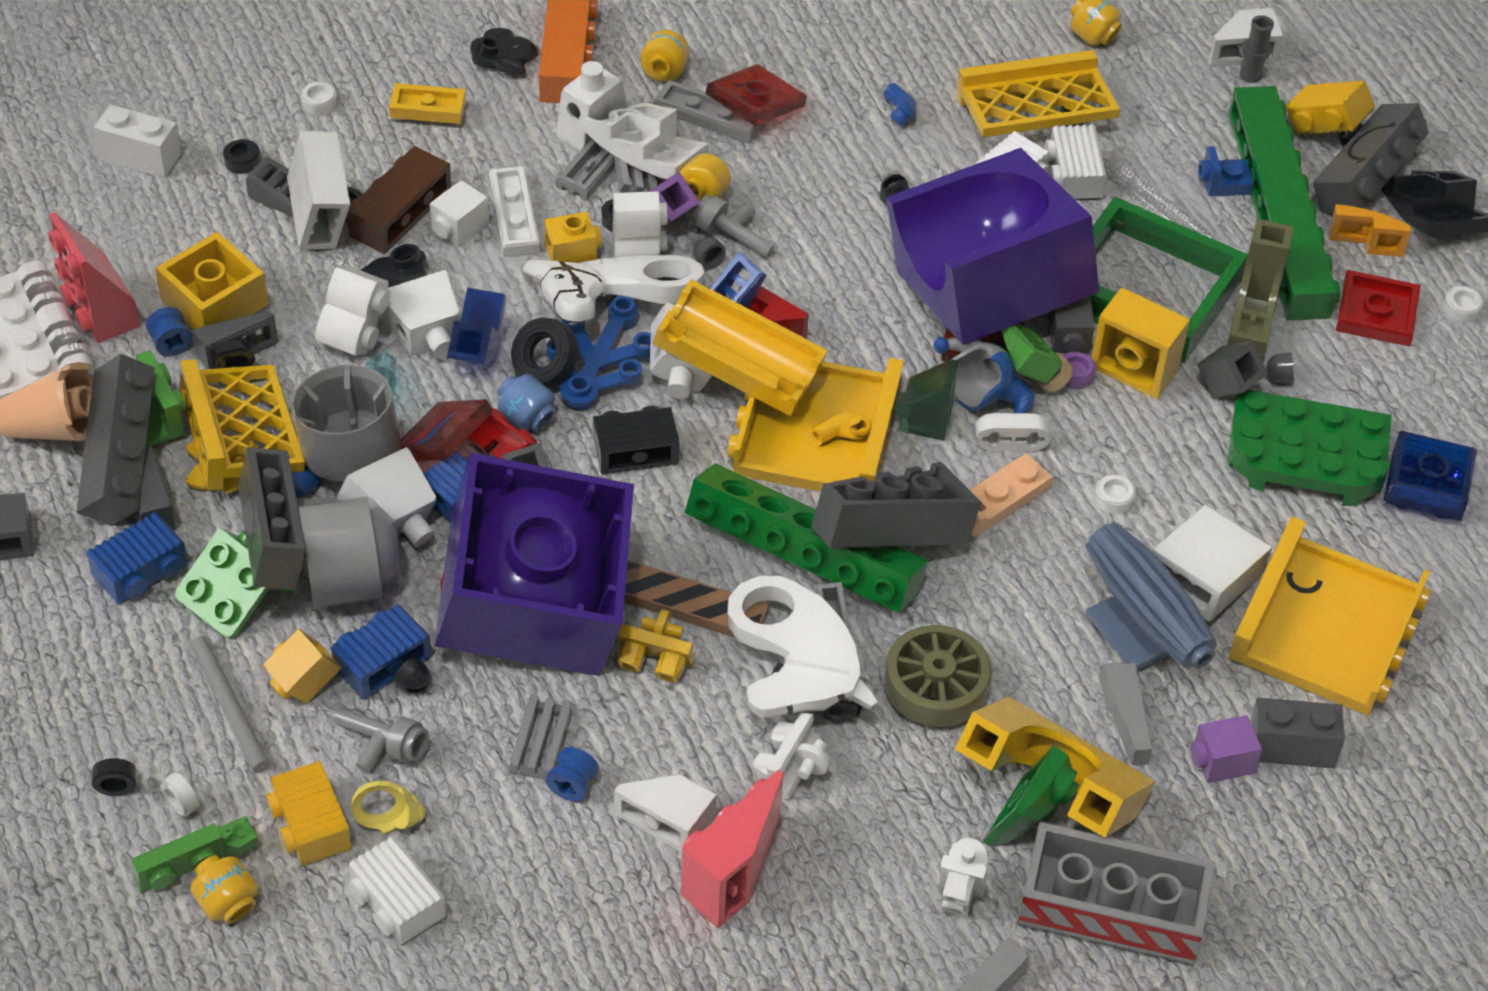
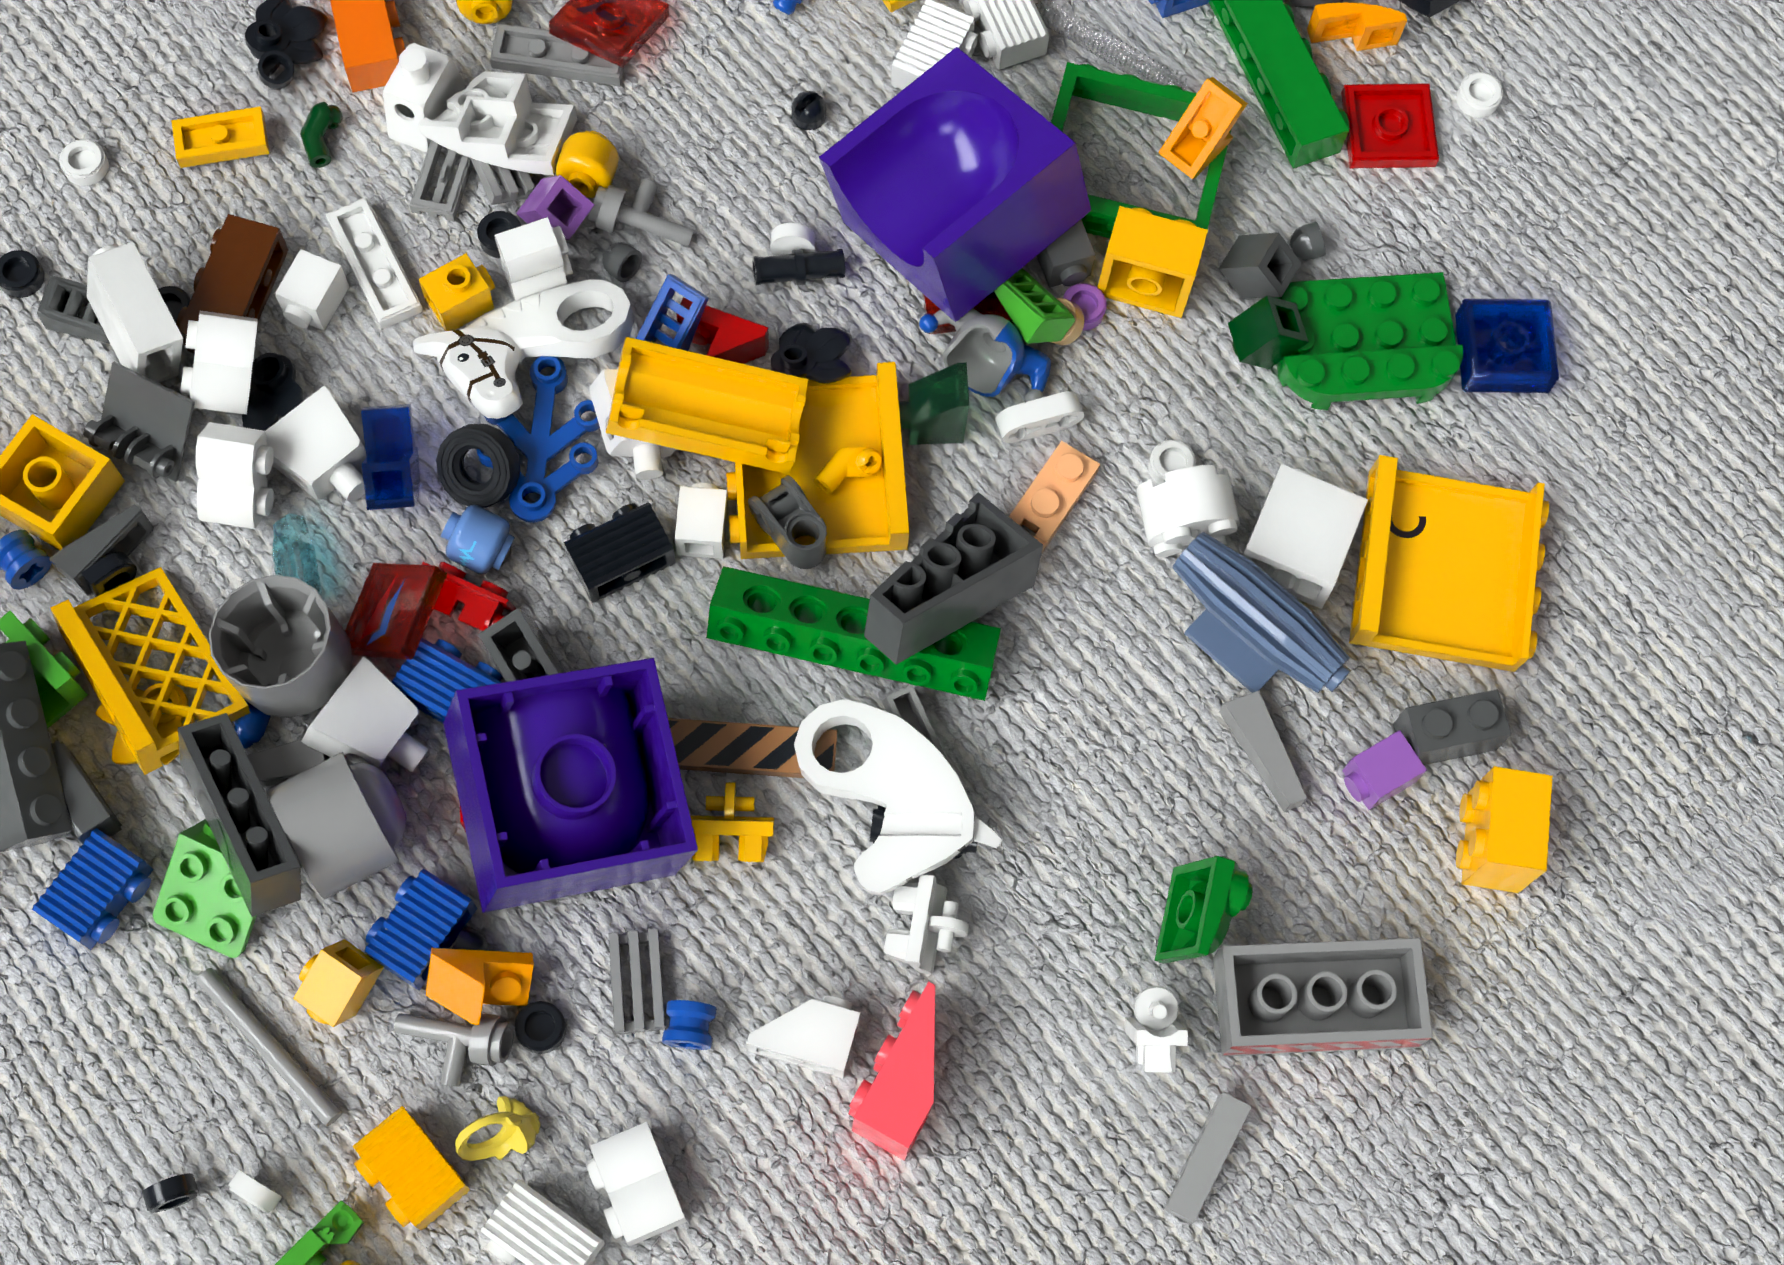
camera: 20 degrees left, 20 degrees up
olive wheel [884,625,992,727] -> none
yellow arch [955,696,1156,838] -> none
olive arch [1227,219,1294,355] -> none
none -> dark grey hinge [83,361,195,482]
none -> white brick [180,310,258,415]
none -> black hinge [258,50,294,89]
none -> dark green arm [300,102,342,168]
none -> light orange slope [426,948,534,1025]
none -> black tile [515,1001,567,1054]
none -> white brick [585,1122,687,1247]
none -> white brick [674,483,728,559]
none -> dark grey piece [747,475,827,569]
none -> black pin [752,249,845,285]
none -> white tile [770,222,816,256]
none -> black plate [771,323,852,383]
none -> white brick [1136,465,1240,557]
none -> light orange slope [1158,77,1248,179]
none -> dark green brick [1228,295,1309,369]
none -> yellow brick [1456,766,1553,893]

